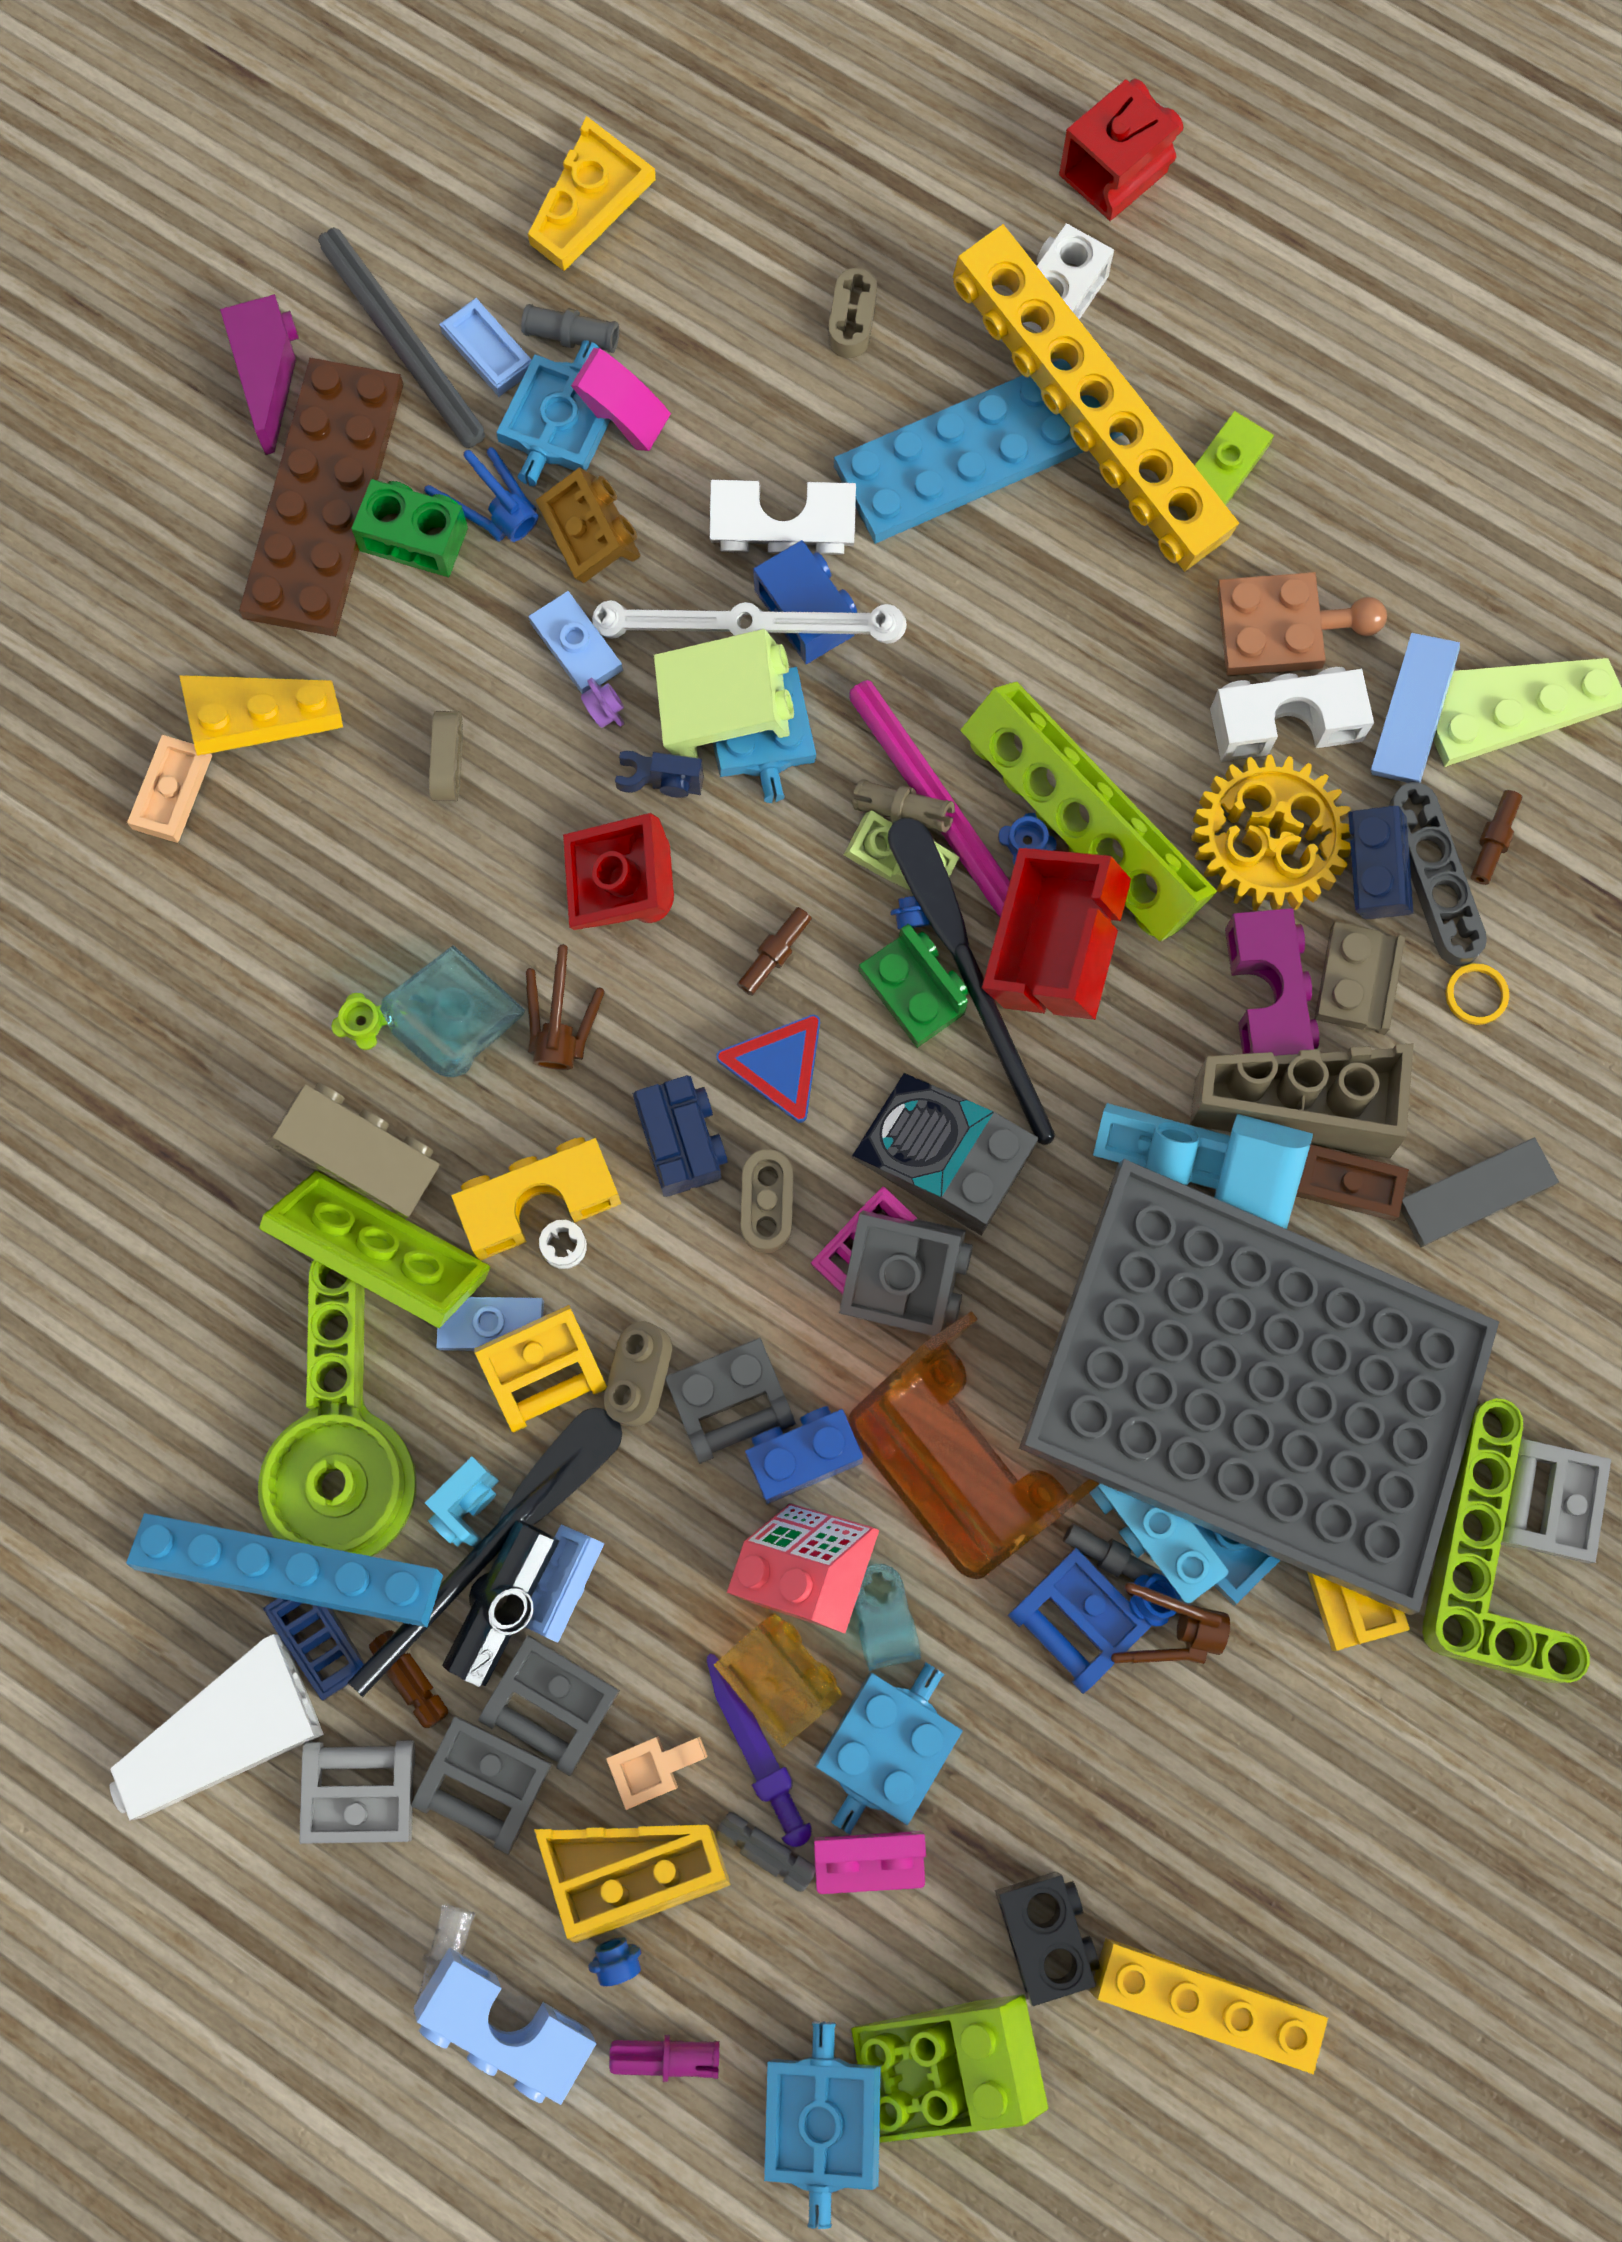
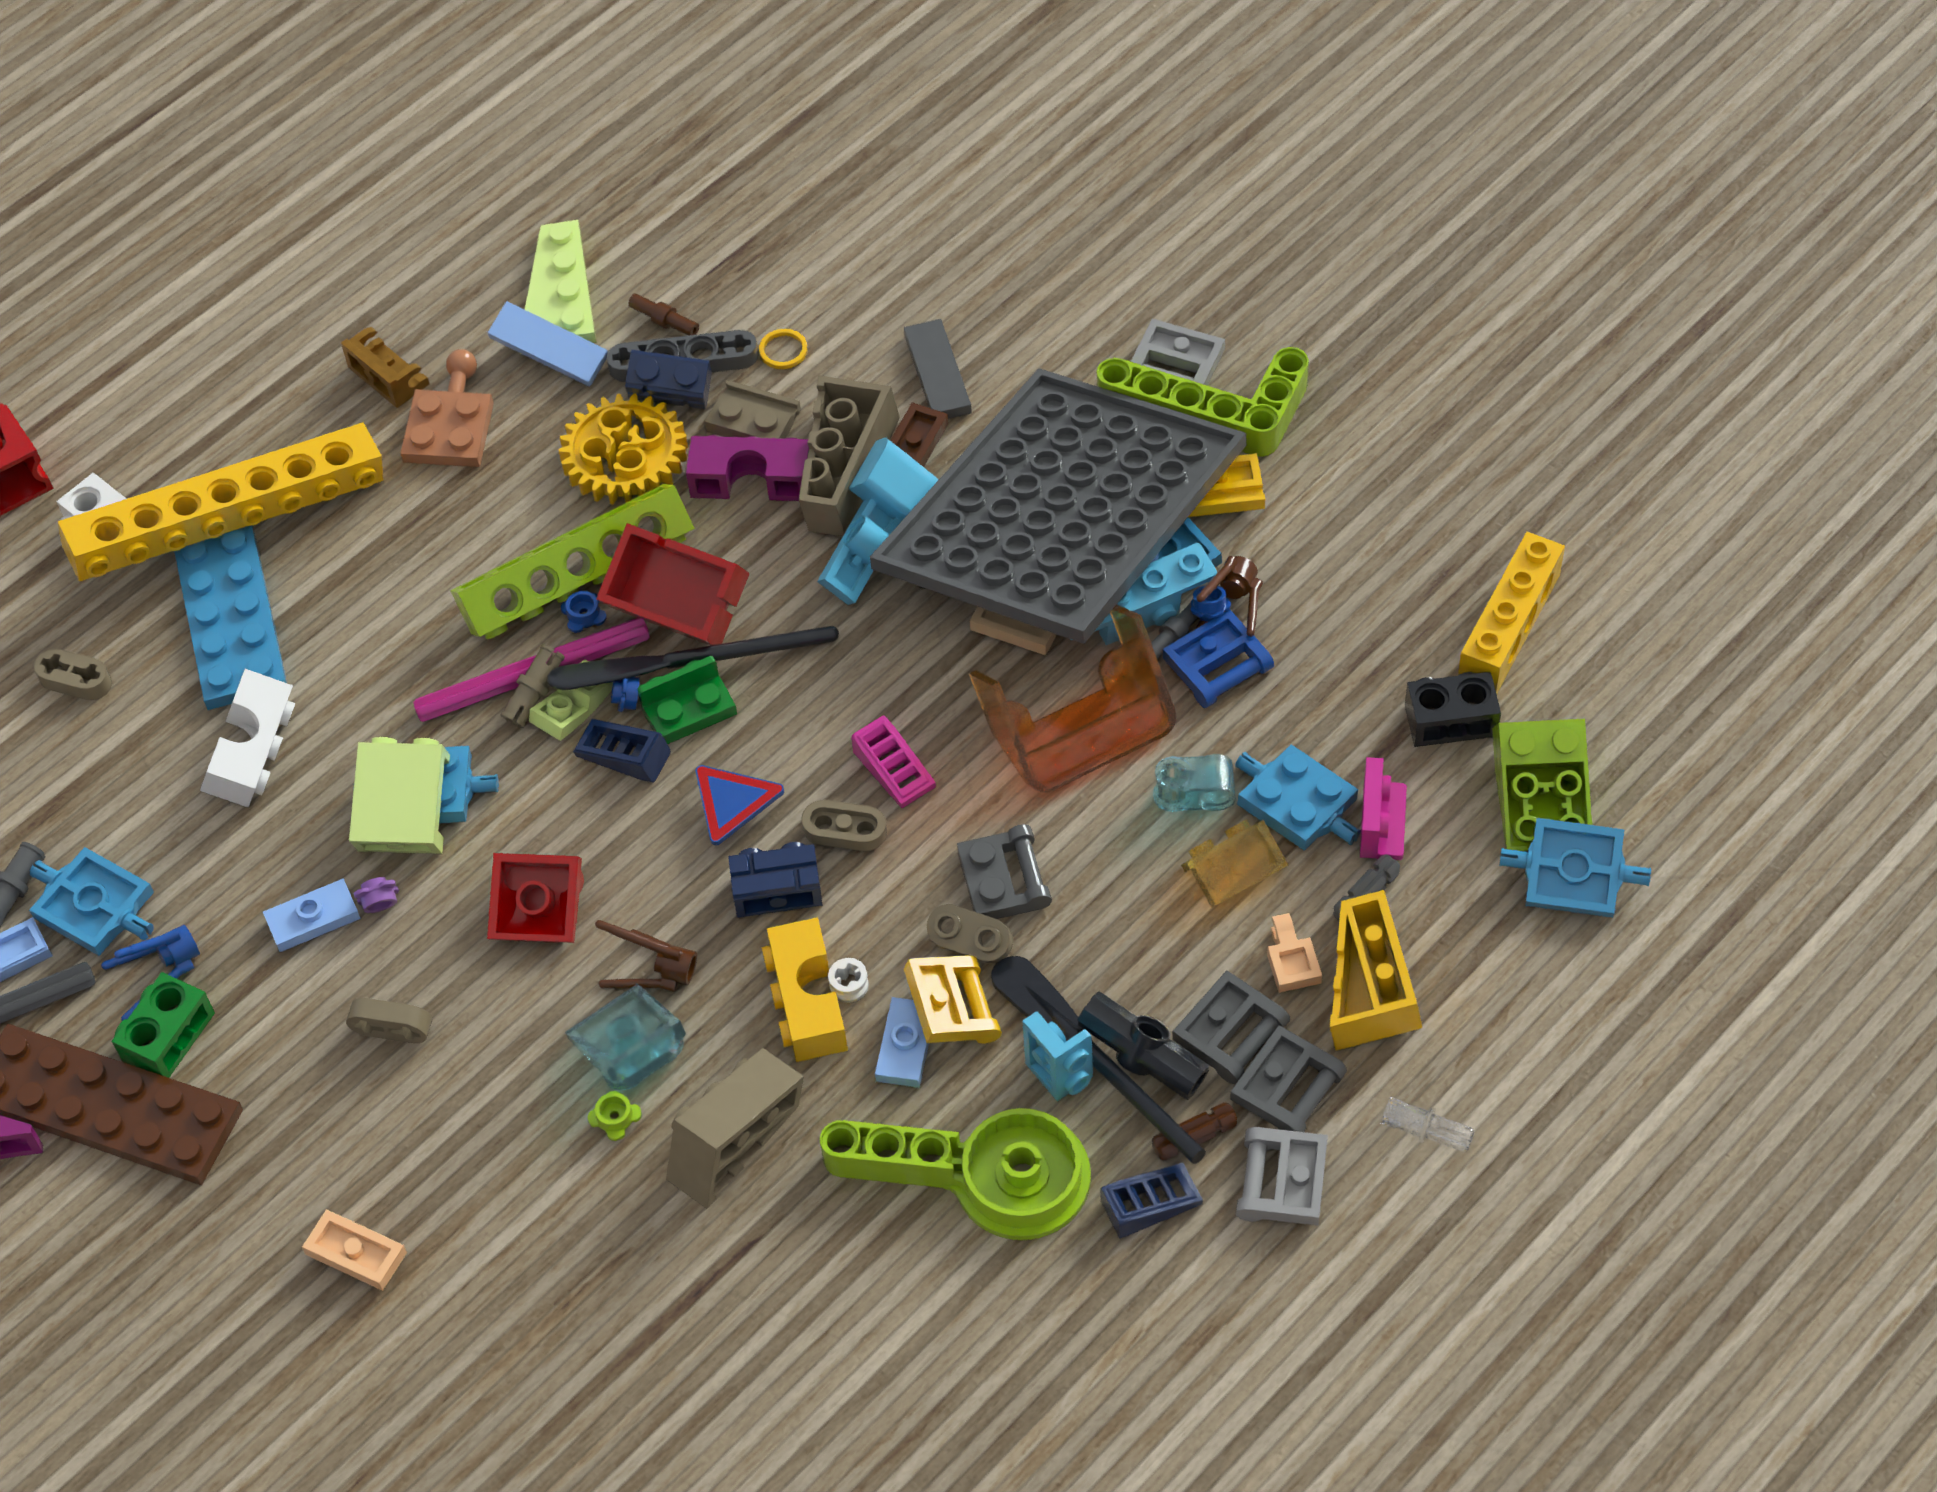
camera: 75 degrees left, 20 degrees down
white slope [110,1634,324,1820] -> none
dark azure plate [126,1513,443,1627] -> none
yellow wing [179,675,343,756] -> none
lime tile [259,1170,491,1329] -> none
light blue arch [413,1947,597,2105] -> none
light blue plate [526,1525,604,1643] -> none
pearl gold bracket [535,467,641,583] -> none
dark pink slope [571,348,671,451] -> none
blue plate [588,1937,641,1987] -> none
white piece [592,600,907,644] -> none
magenta axle [609,2035,720,2082] -> none
dark blue plate [615,751,704,798] -> none
dark purple sword [707,1654,812,1847] -> none
coral slope [727,1504,879,1634] -> none
reddish brown bar [737,907,812,996] -> none
blue brick [745,1406,864,1505] -> none
blue brick [753,540,857,664] -> none
dark grey plate [839,1211,973,1337] -> none
slope [852,1073,1038,1236] -> none
lime plate [1195,411,1274,505] -> none
white arch [1210,667,1374,762] -> none
none -> pearl gold hinge [341,327,430,408]
none -> dark blue slope [573,719,671,783]

